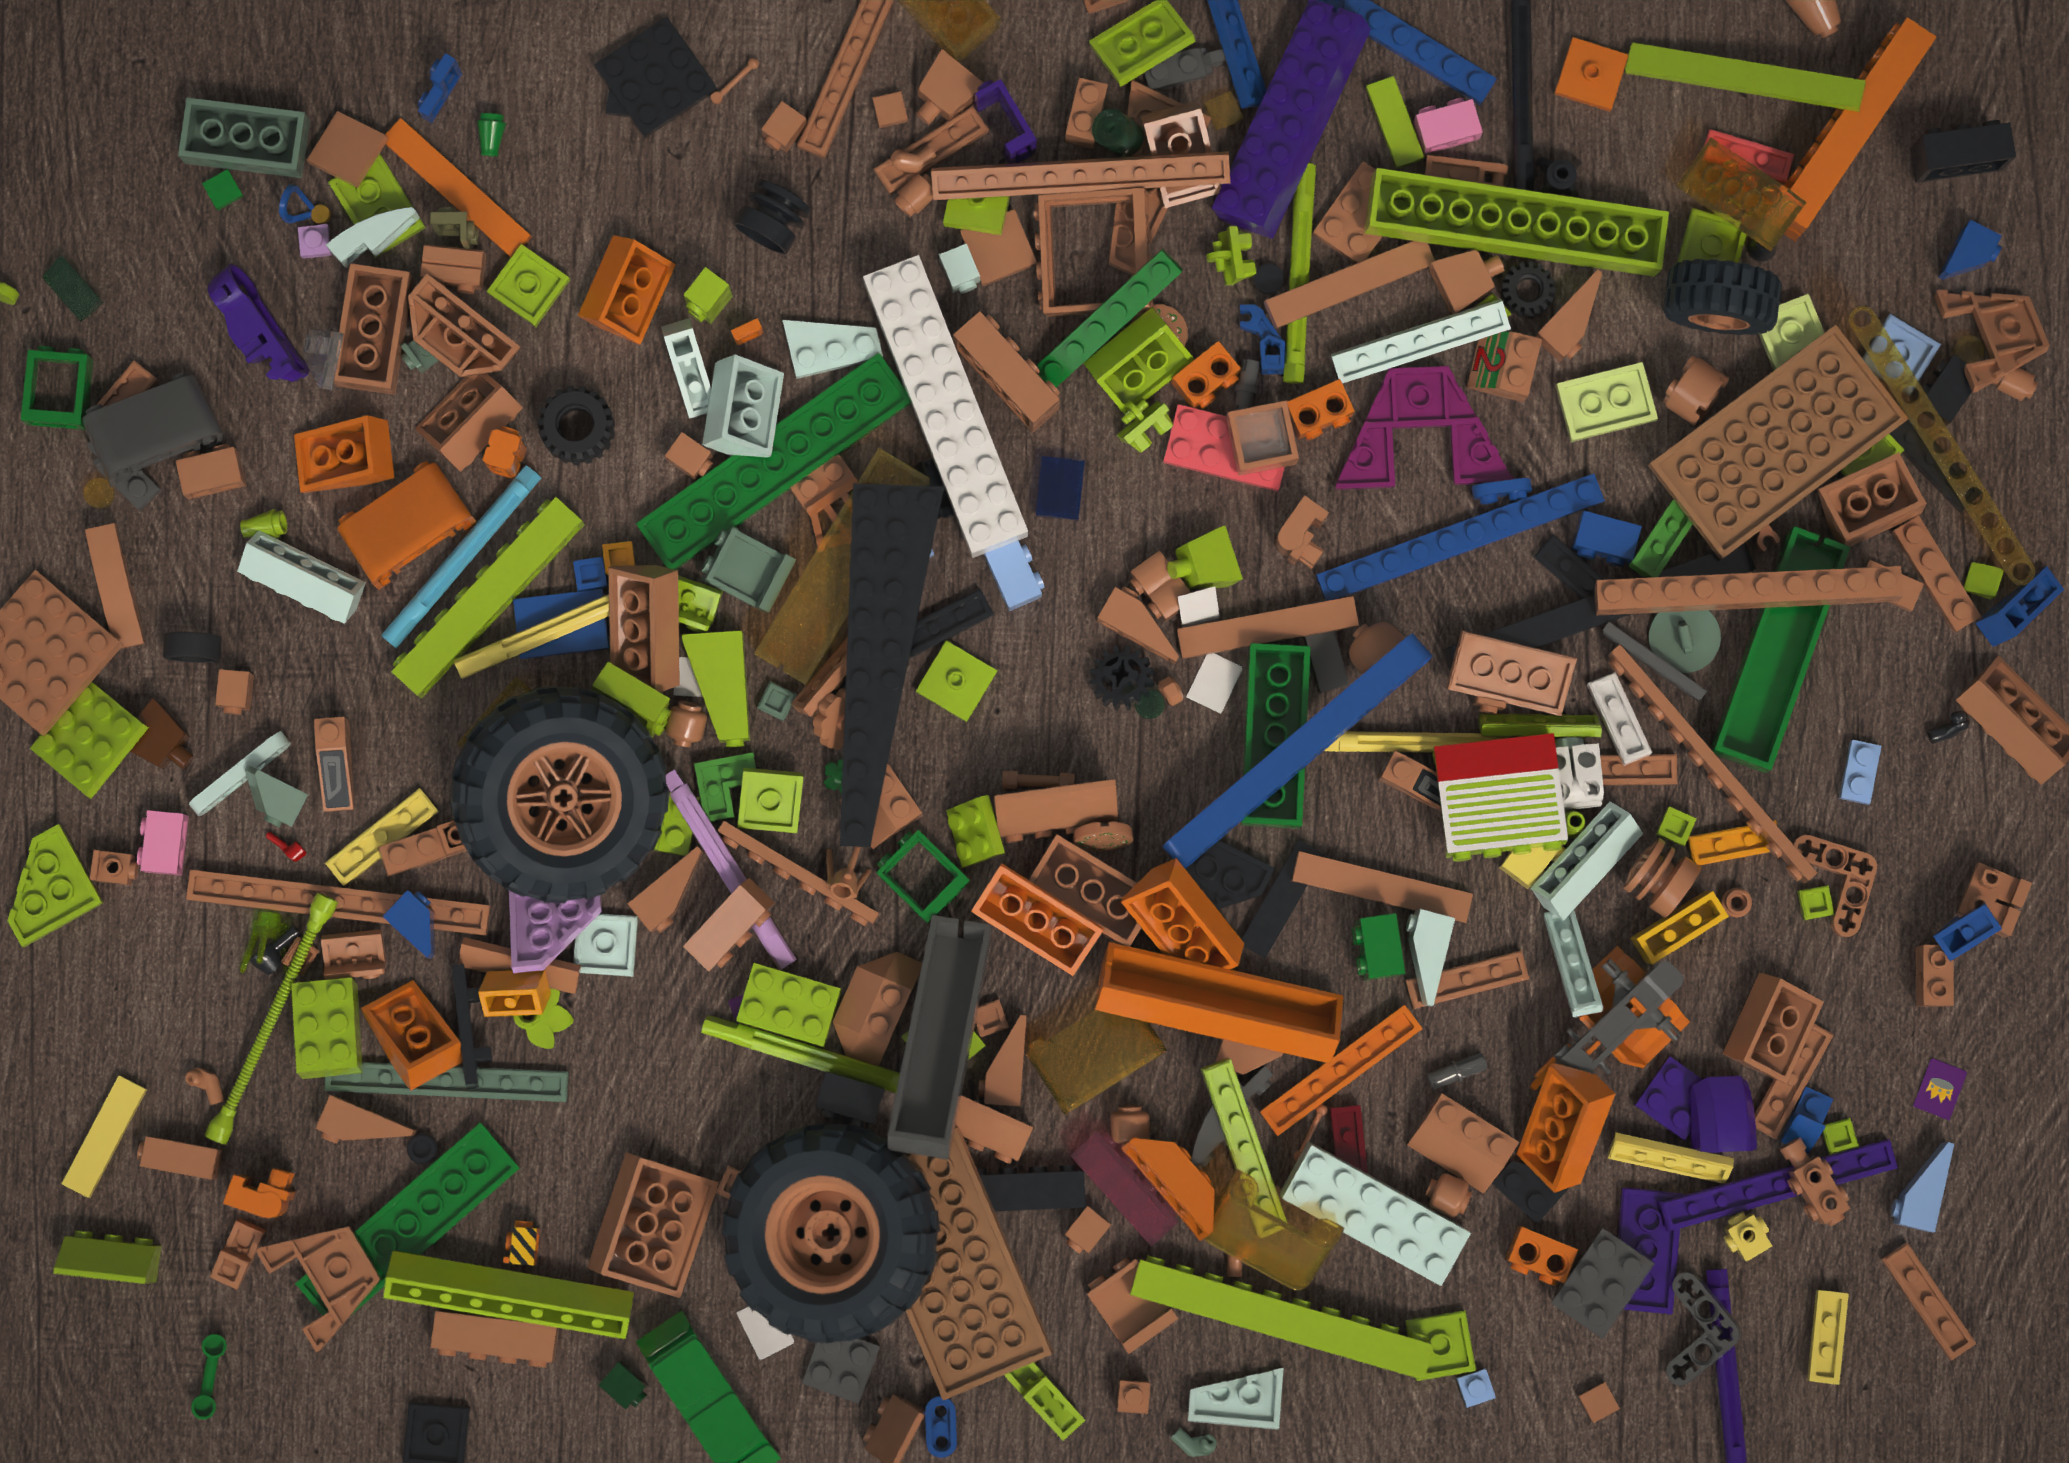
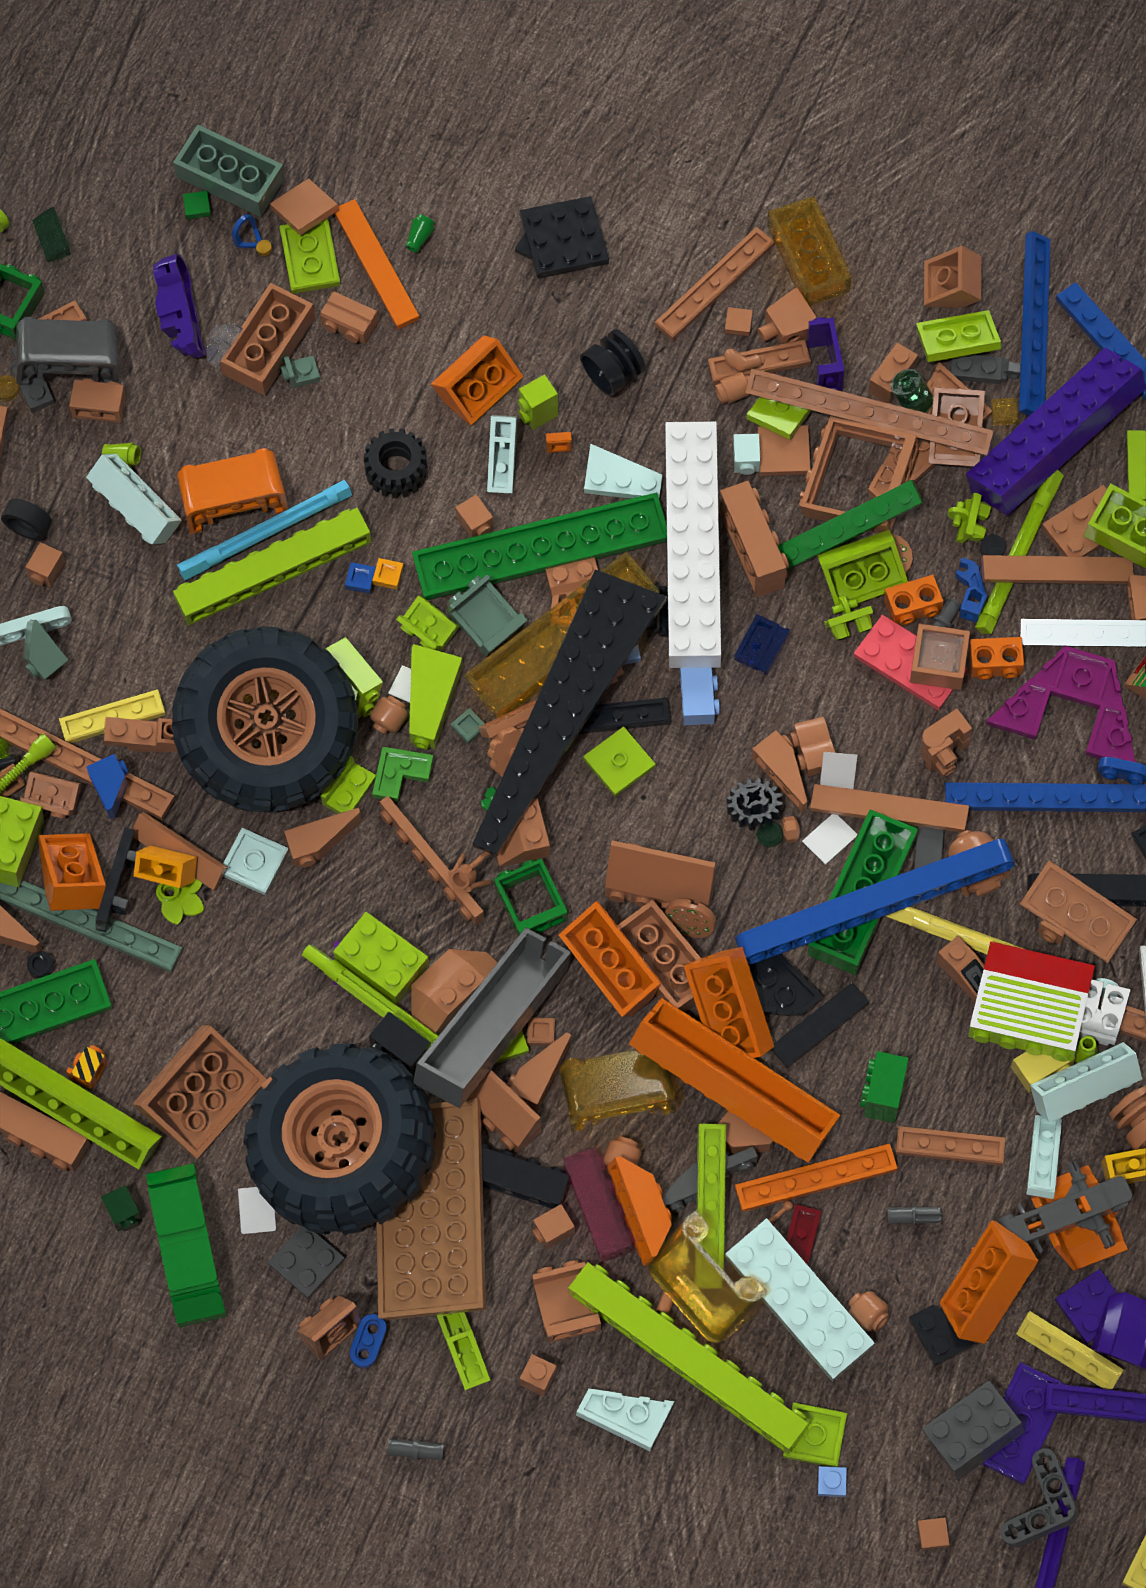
camera: 30 degrees right, 15 degrees down
red hand [266,832,307,862] -> none
orange slope [294,415,394,493] -> none
lavender plate [298,224,332,259] -> none
slope [314,717,354,812] -> none
light aqua slope [326,207,420,268] -> none
nougat wedge [408,274,521,378] -> none
nougat slope [415,373,523,472] -> none
blue plate [418,53,462,123] -> none
olive bracket [430,207,479,249] -> none
light yellow piece [454,594,609,679] -> none
orange brick [482,426,527,479] -> none
lime plate [487,244,570,327] -> none
lavender plate [509,891,602,973] -> none
blue tile [513,589,610,659] -> none
nougat slope [608,565,680,692] -> none
lavender piece [666,769,796,970] -> none
nougat brick [683,878,775,971] -> none
light aqua slope [702,354,784,457] -> none
nougat hinge [711,58,759,104] -> none
lime plate [737,767,803,833] -> none
nougat brick [761,101,807,153] -> none
lime plate [946,795,1005,868] -> none
lime torso [1167,526,1243,590] -> none
sand green arm [1170,1428,1217,1457] -> none
nougat tile [1291,851,1473,923] -> none
light aqua slope [1406,909,1455,1006] -> none
nougat slope [1407,1093,1519,1194] -> none
lime tile [1478,714,1602,737] -> none
orange brick [1505,1226,1578,1286] -> none
light yellow brick [1723,1211,1772,1262] -> none

